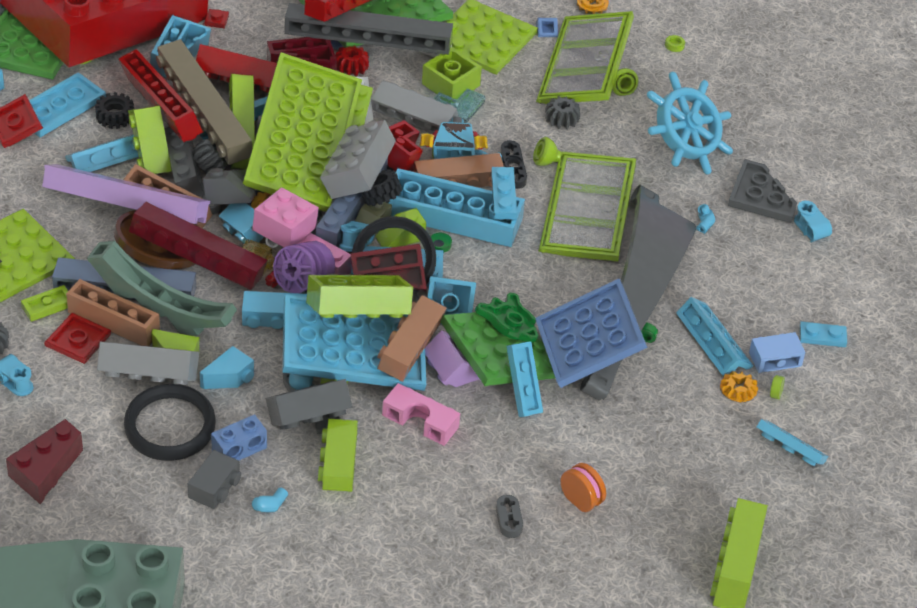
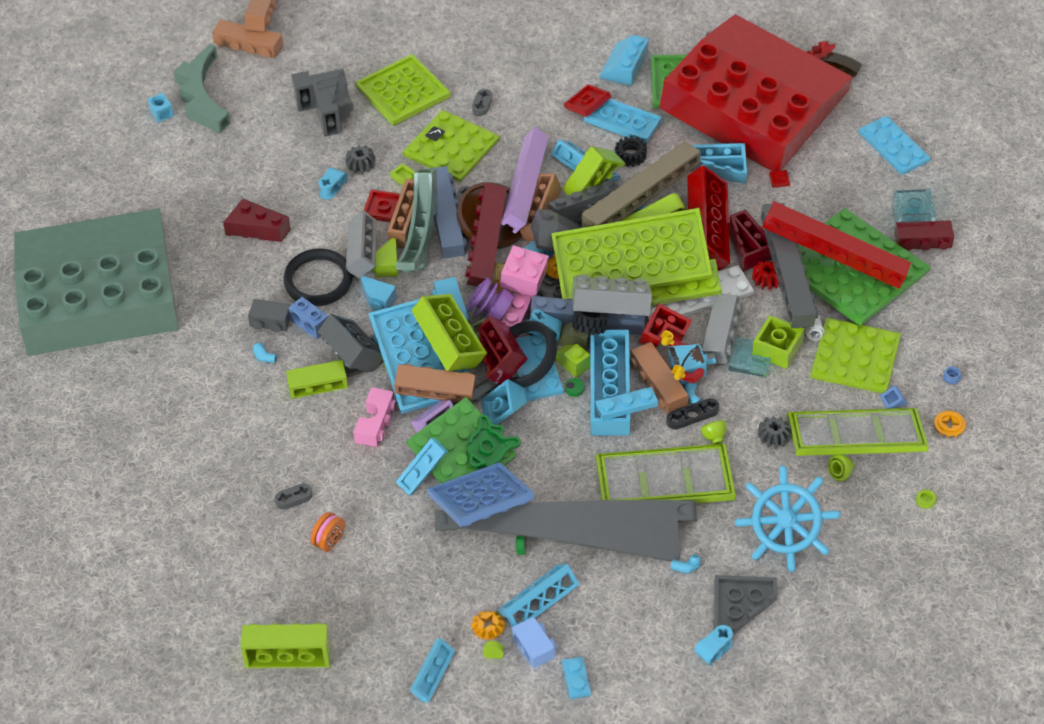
camera: 80 degrees right, 5 degrees up
red brick [118,49,203,142] -> none

